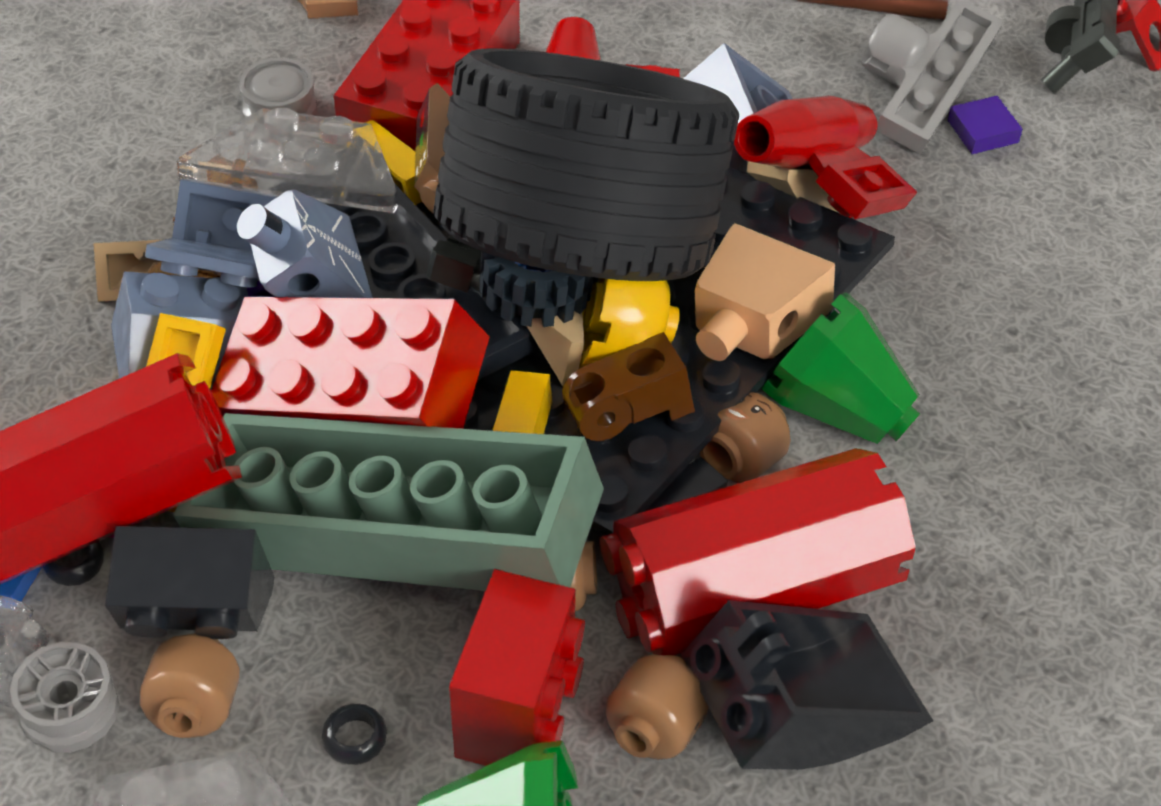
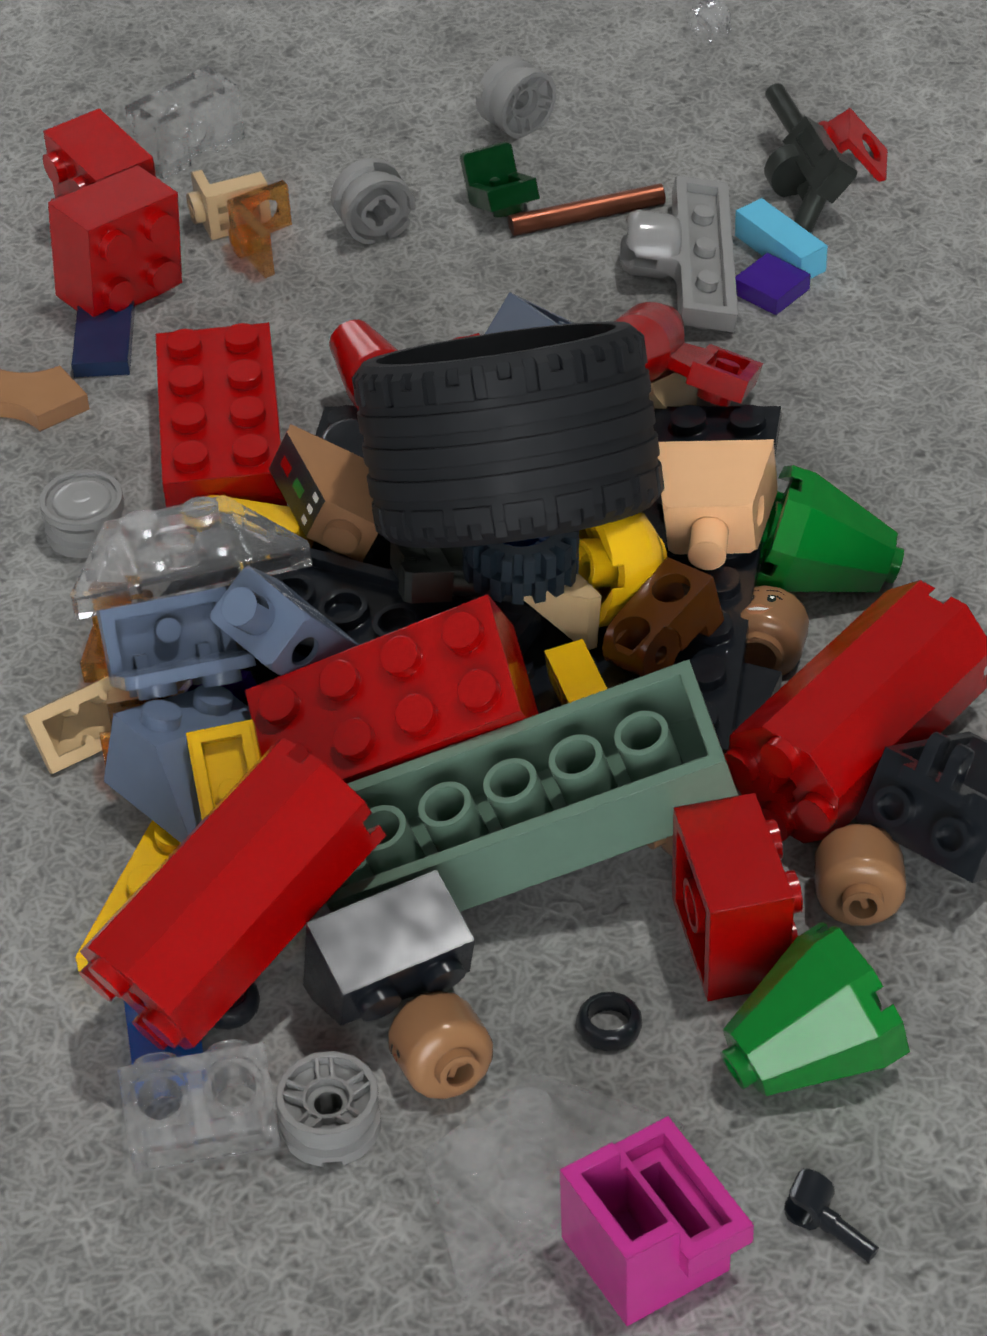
camera: 25 degrees left, 5 degrees down
none -> medium azure piece [735,198,828,279]

